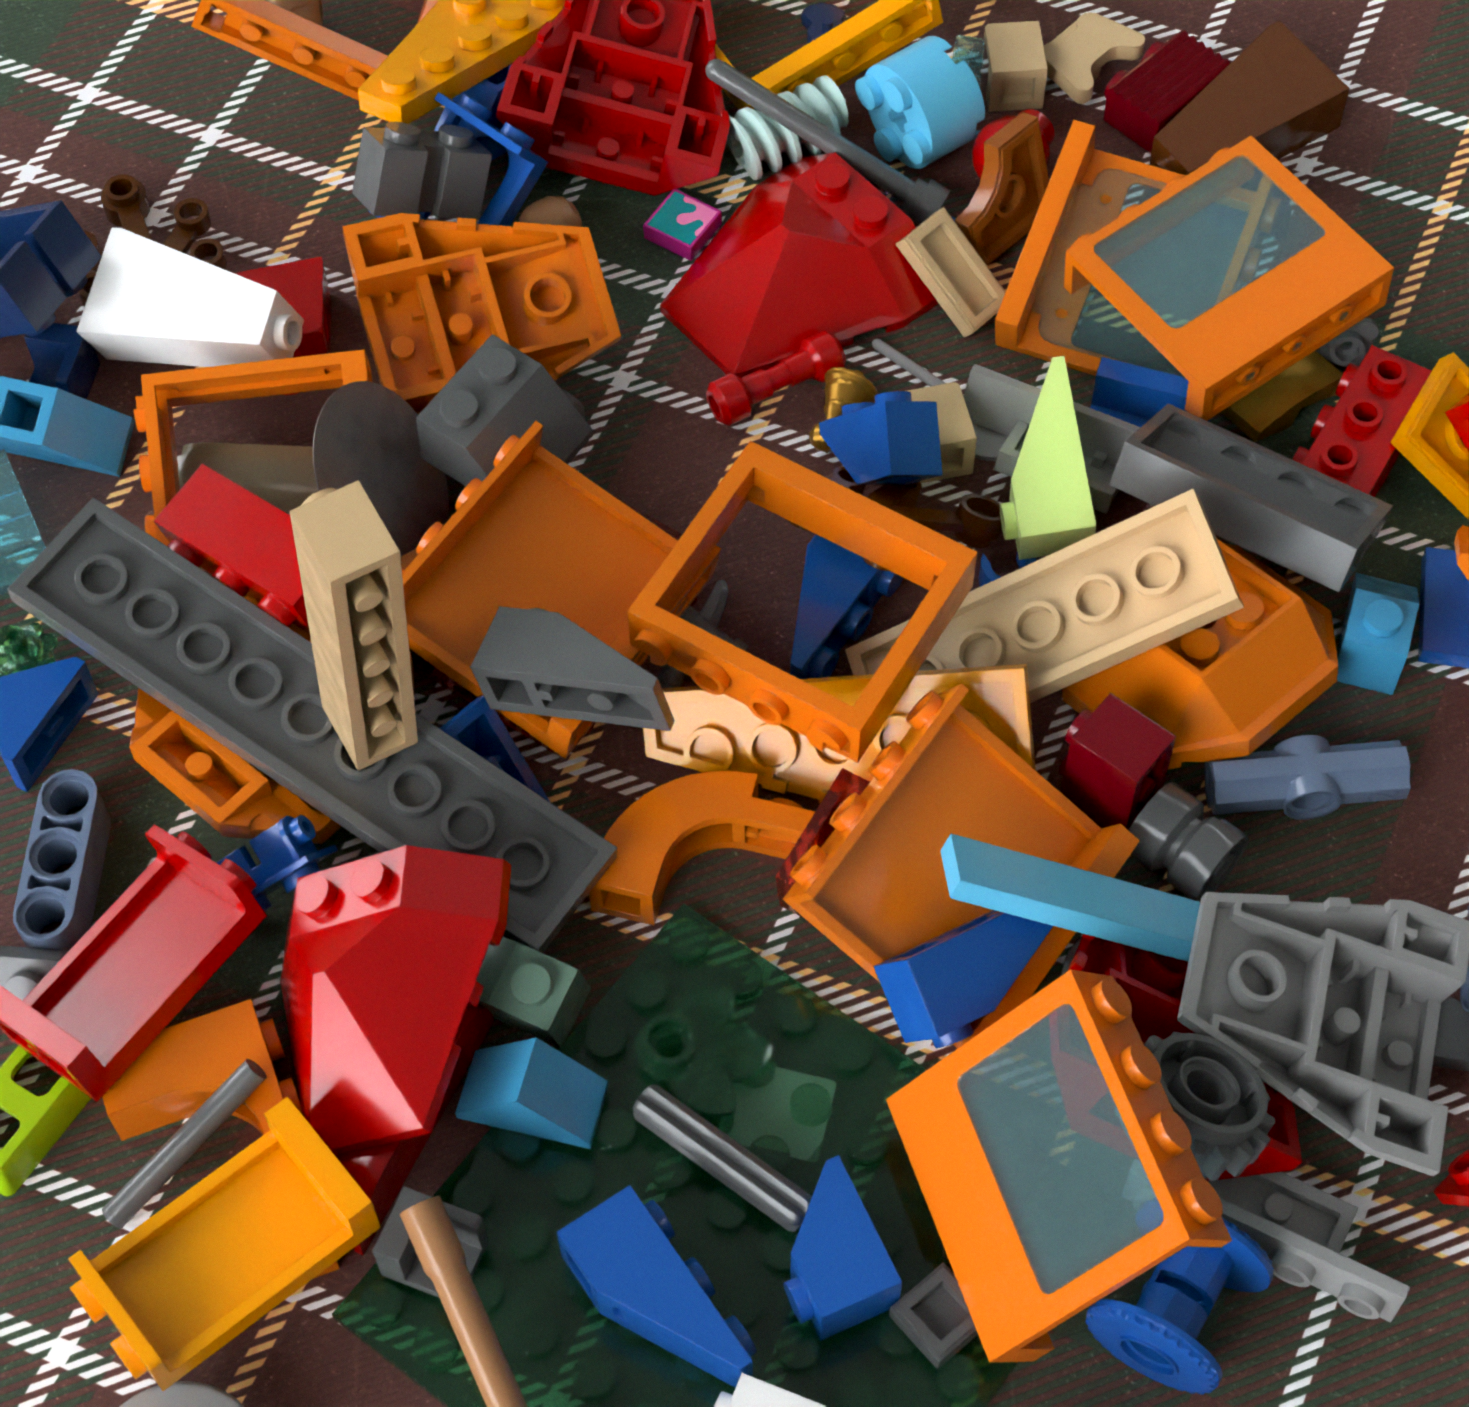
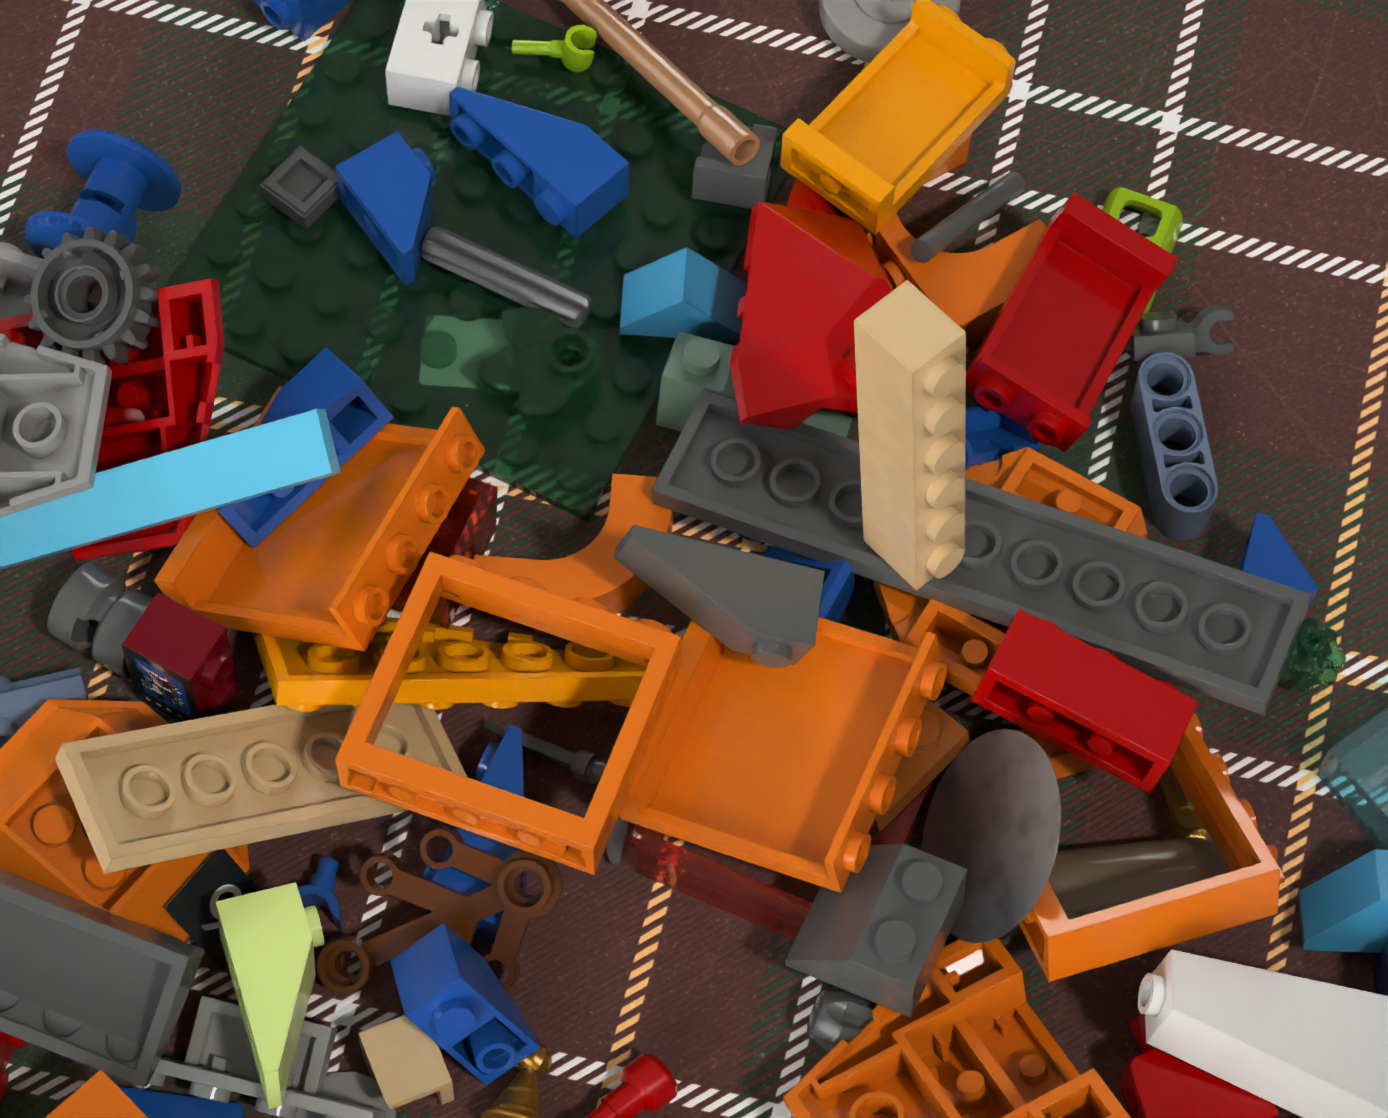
camera: 165 degrees right, 5 degrees up
panel [886,969,1232,1362] -> none

